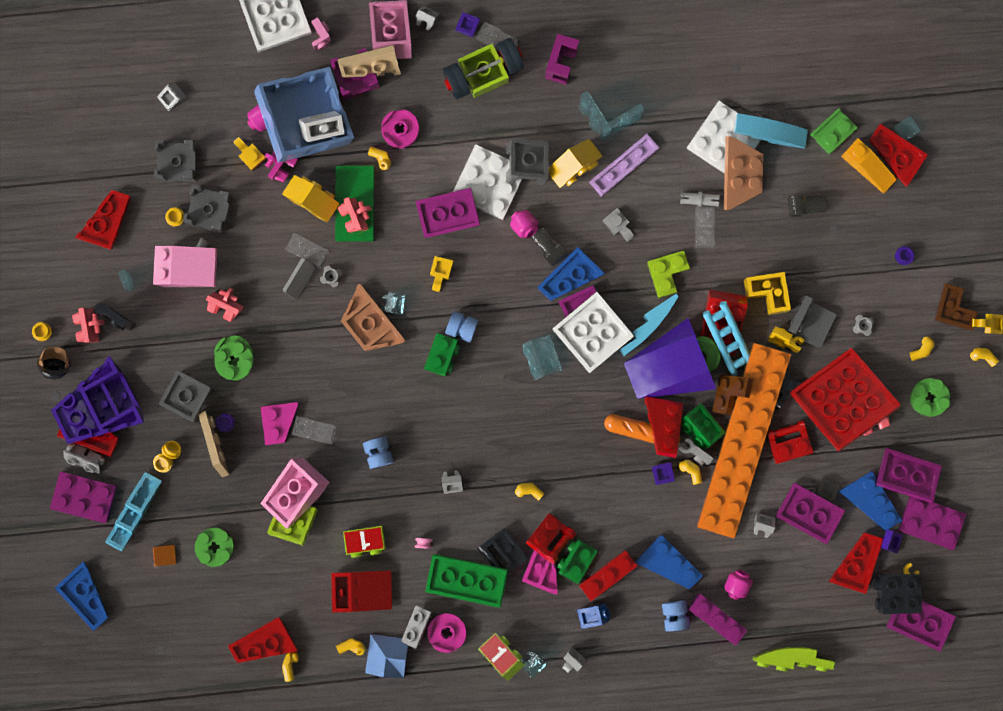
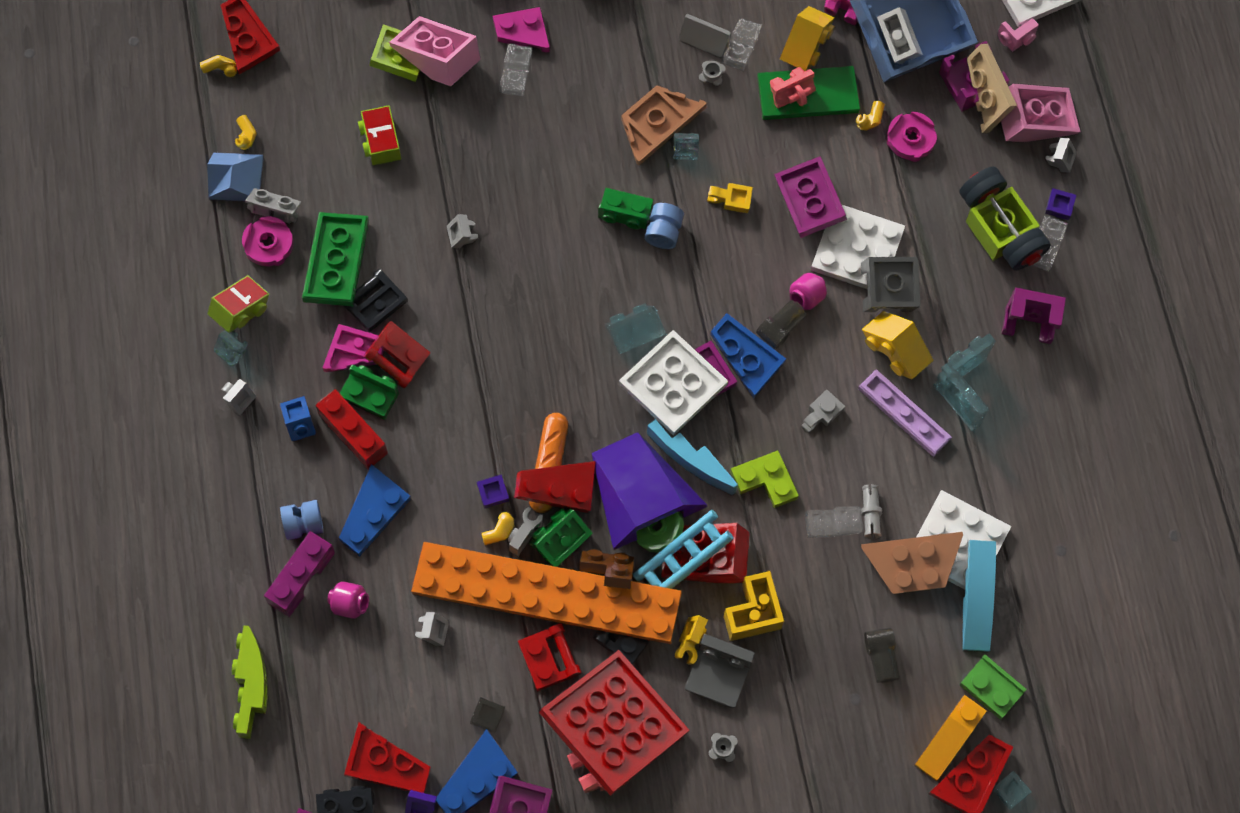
camera: 85 degrees right, 15 degrees down
red slope [331,570,392,613] -> none
medium blue wheel [362,436,394,469] -> none
bright pink bush [415,538,433,549] -> none
yellow arm [515,483,545,501] -> none
magenta plate [775,483,845,545] -> none
dark purple plate [895,246,914,265] -> none

